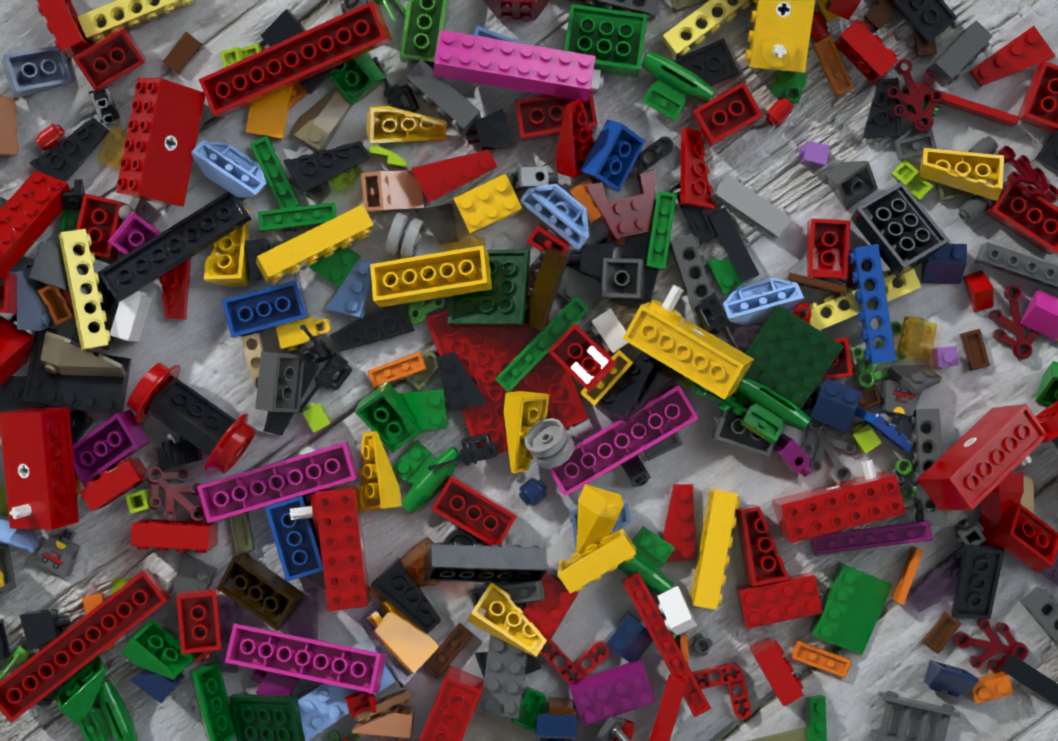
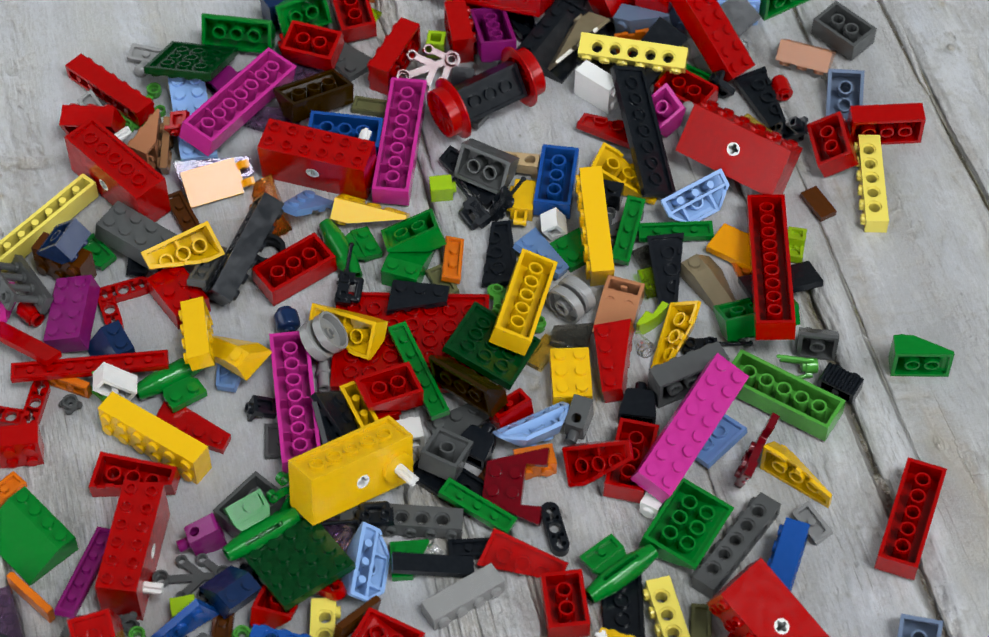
camera: 110 degrees right, 35 degrees down
black wing [371,557,441,634] -> none
blue brick [580,119,646,192] -> none
red brick [736,572,823,629] -> none
none -> medium blue wing [282,190,334,217]
none -> white brick [540,207,568,241]

